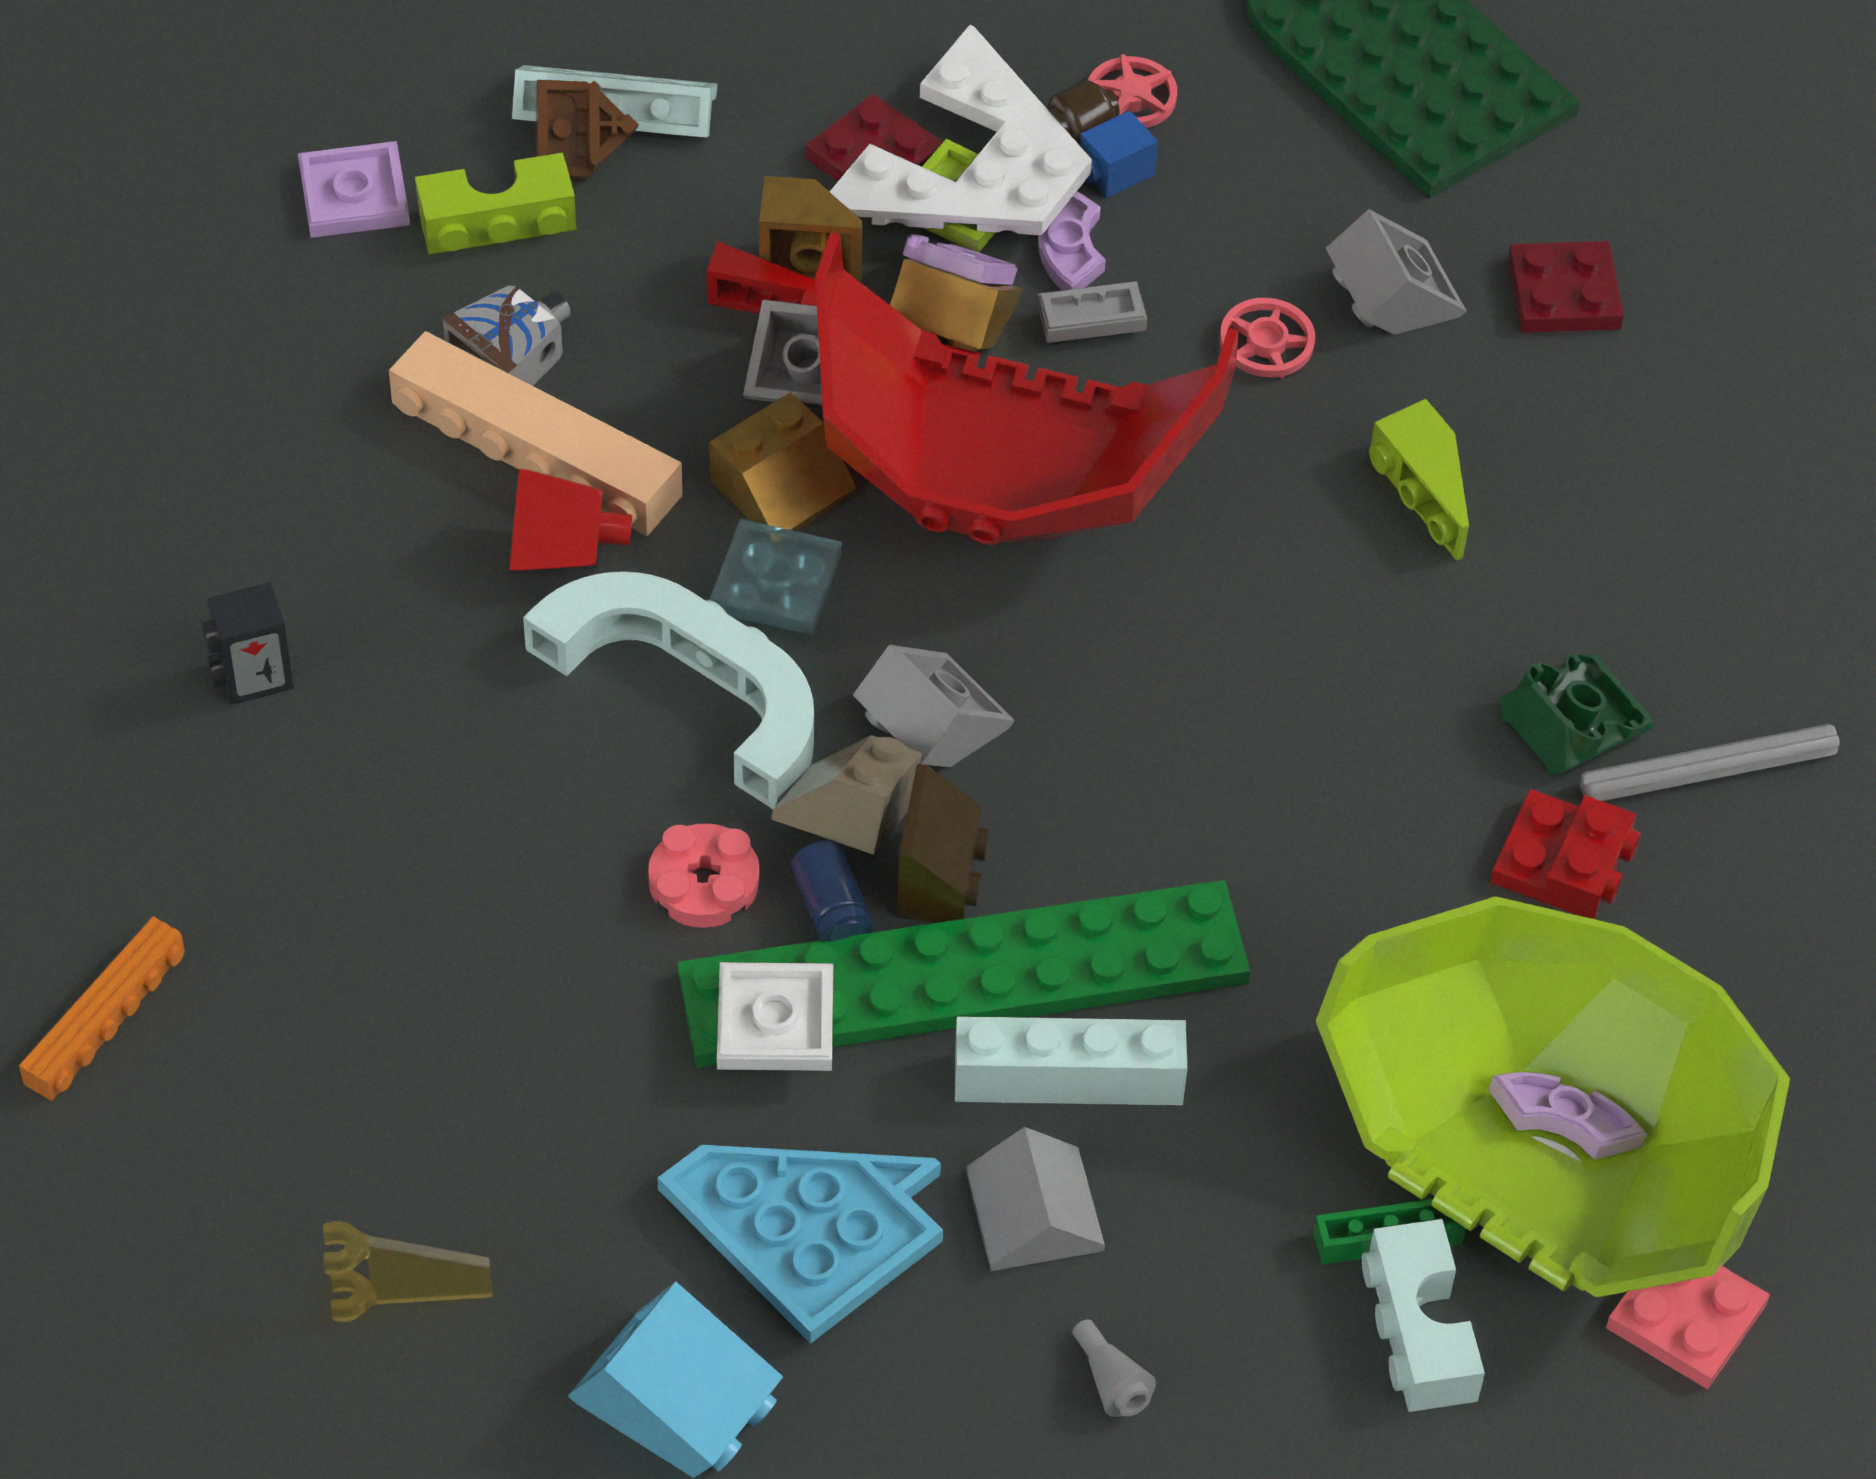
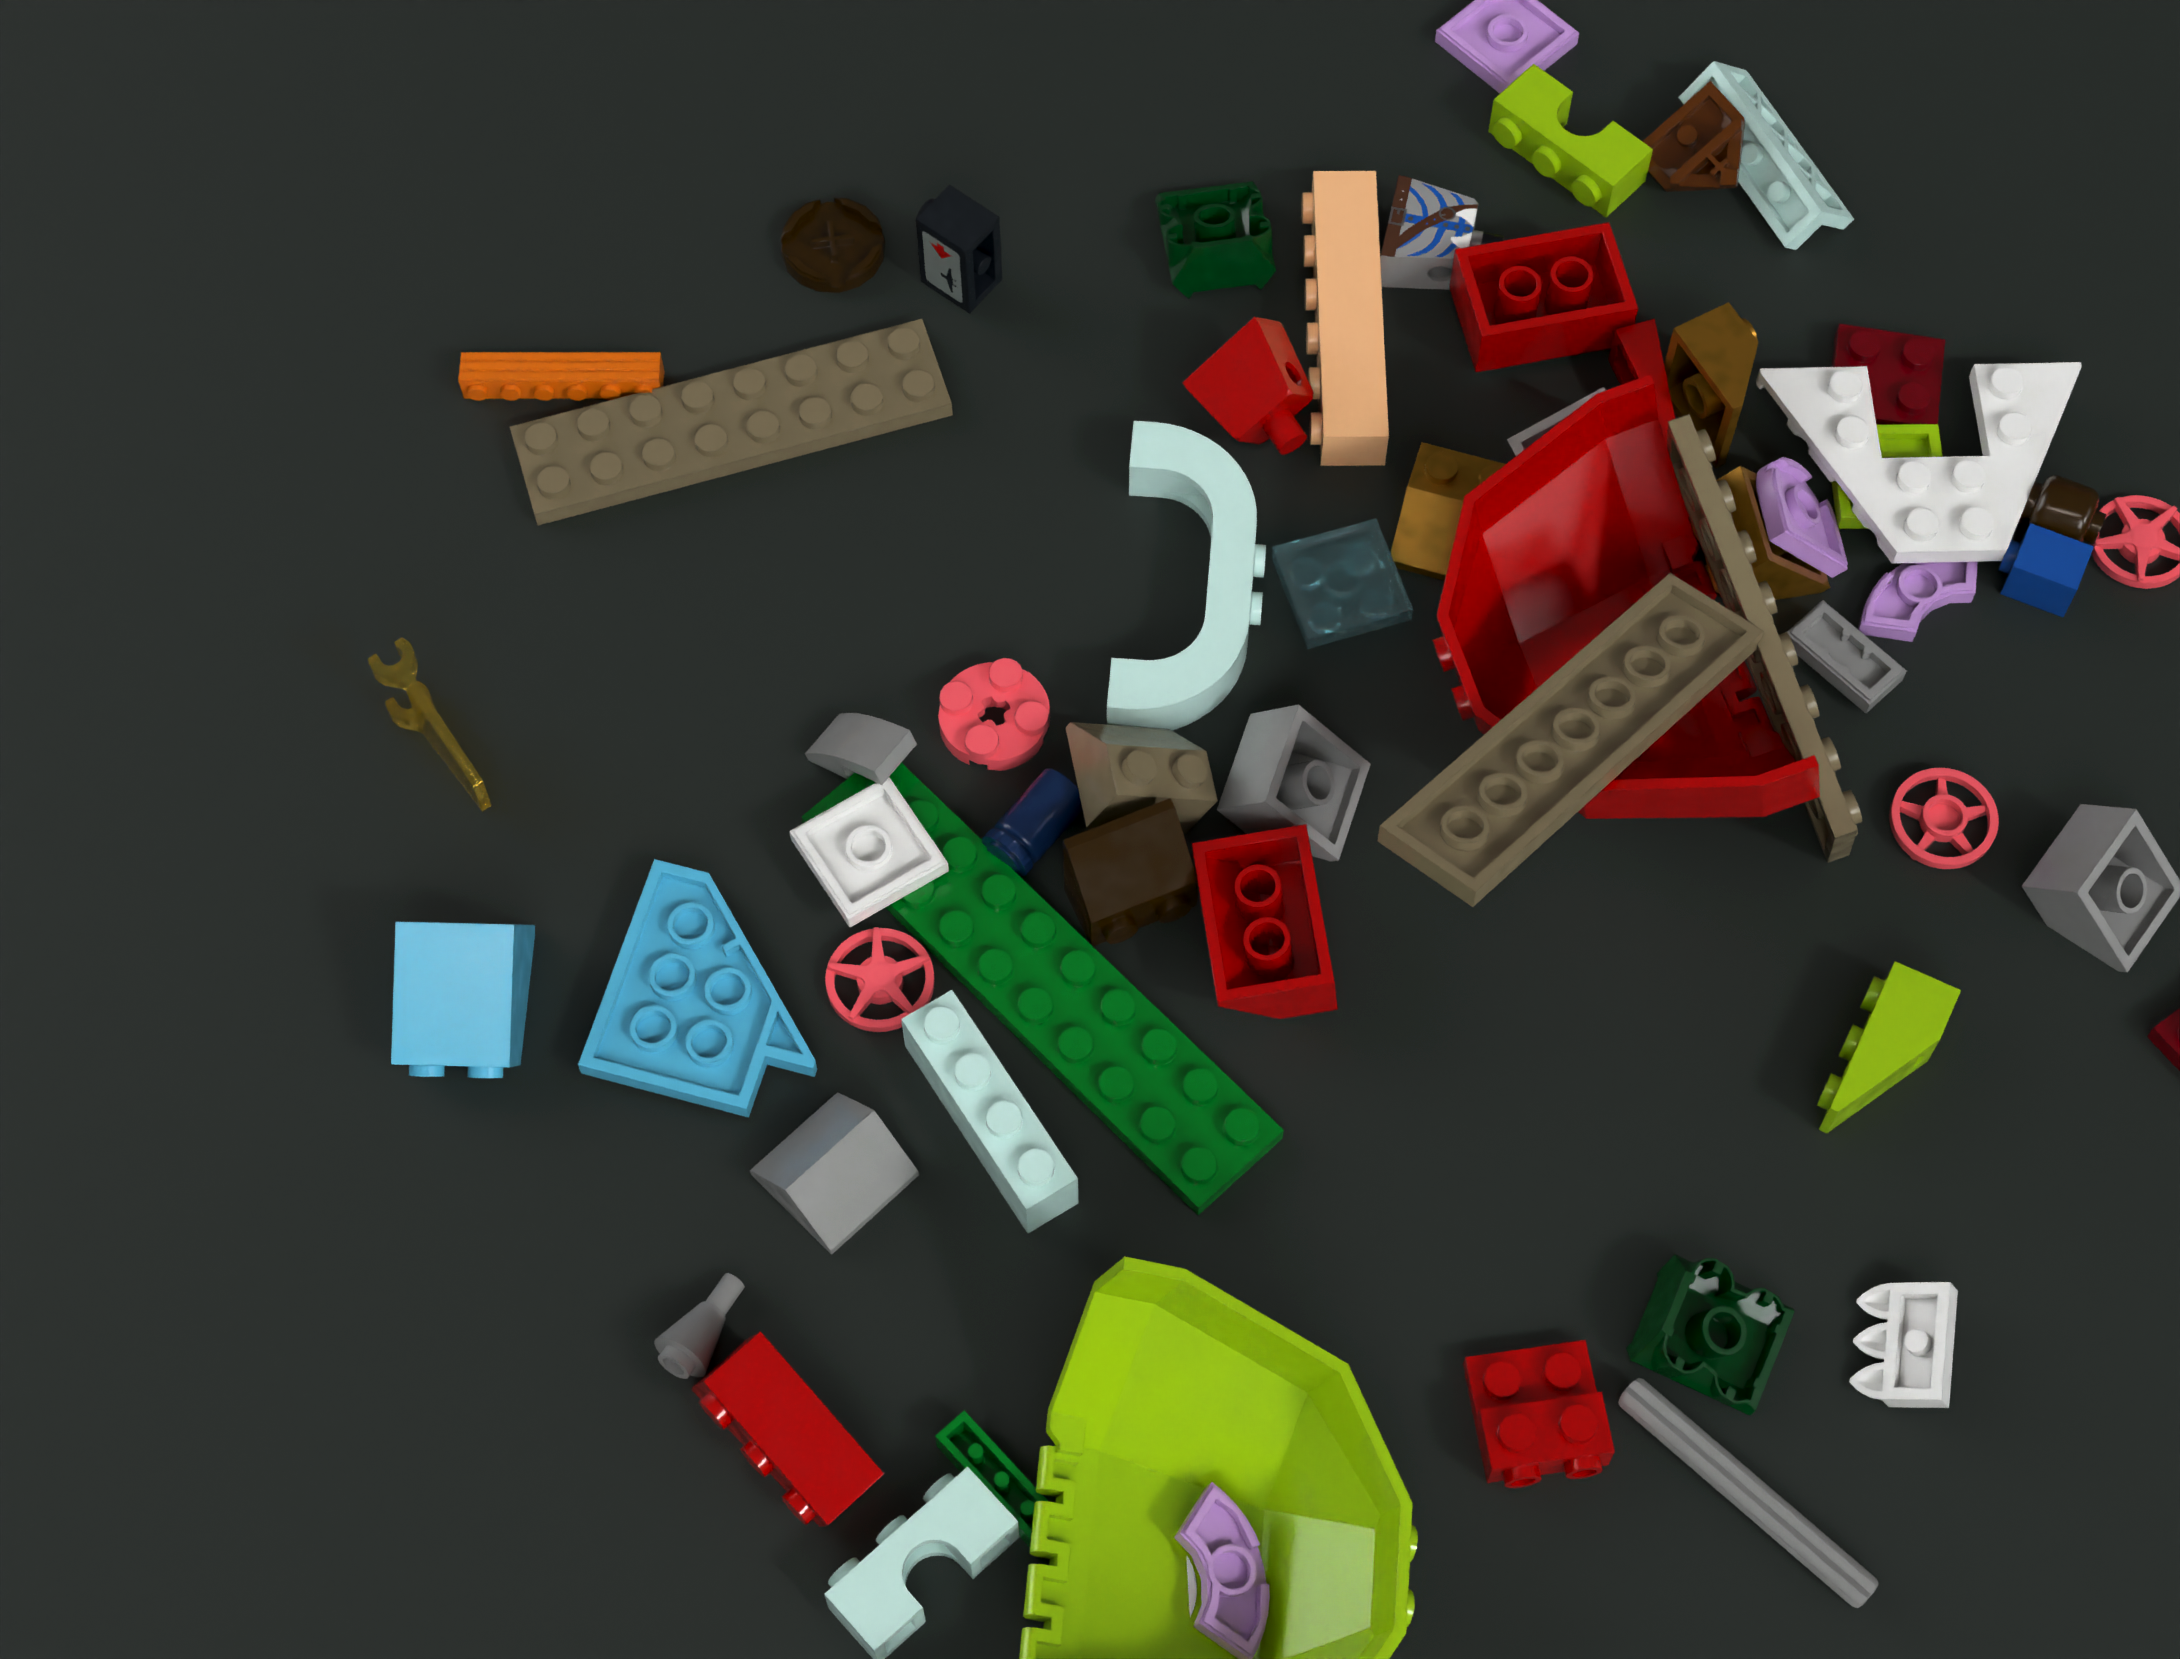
camera: 60 degrees right, 10 degrees up
none -> dark tan plate [510,319,953,526]
none -> red wedge [691,1331,884,1527]
none -> dark brown tile [781,198,885,293]
none -> light grey slope [805,713,917,785]
none -> coral wheel [825,927,935,1032]
none -> dark green slope [1155,181,1276,299]
none -> red slope [1192,824,1338,1019]
none -> dark tan plate [1377,573,1764,907]
none -> red brick [1449,222,1638,372]
none -> dark tan plate [1667,414,1862,863]
none -> white plate [1849,1282,1958,1408]

